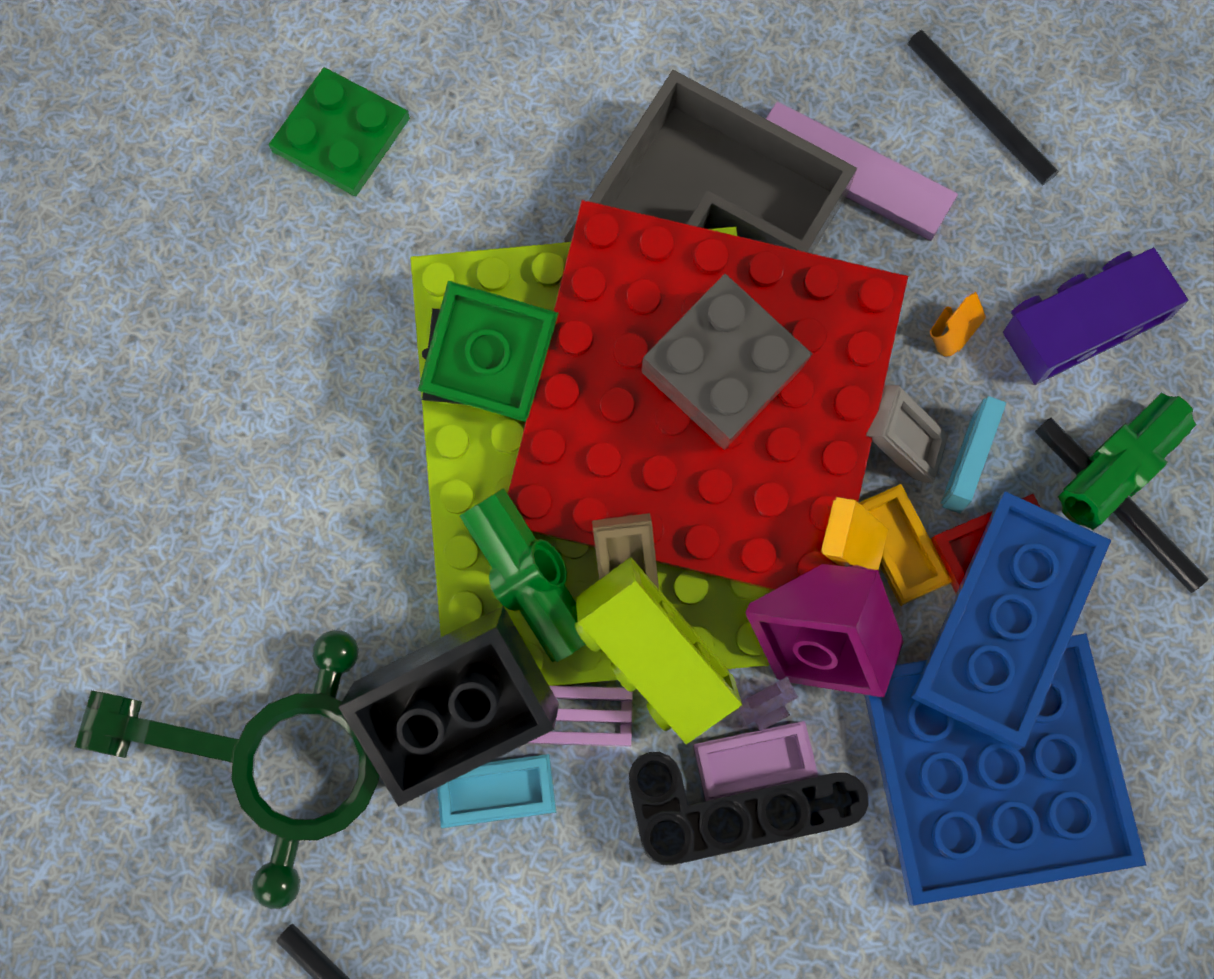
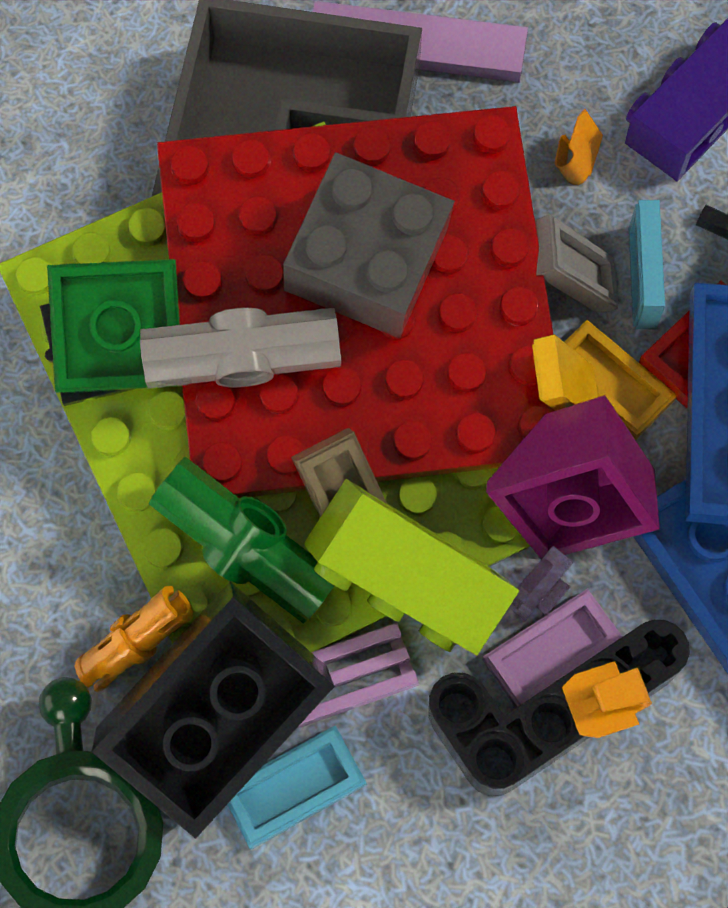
camera: 20 degrees left, 5 degrees down
none -> light orange pin [74,586,193,692]
none -> light grey piece [140,308,341,388]
none -> light orange piece [562,661,652,738]

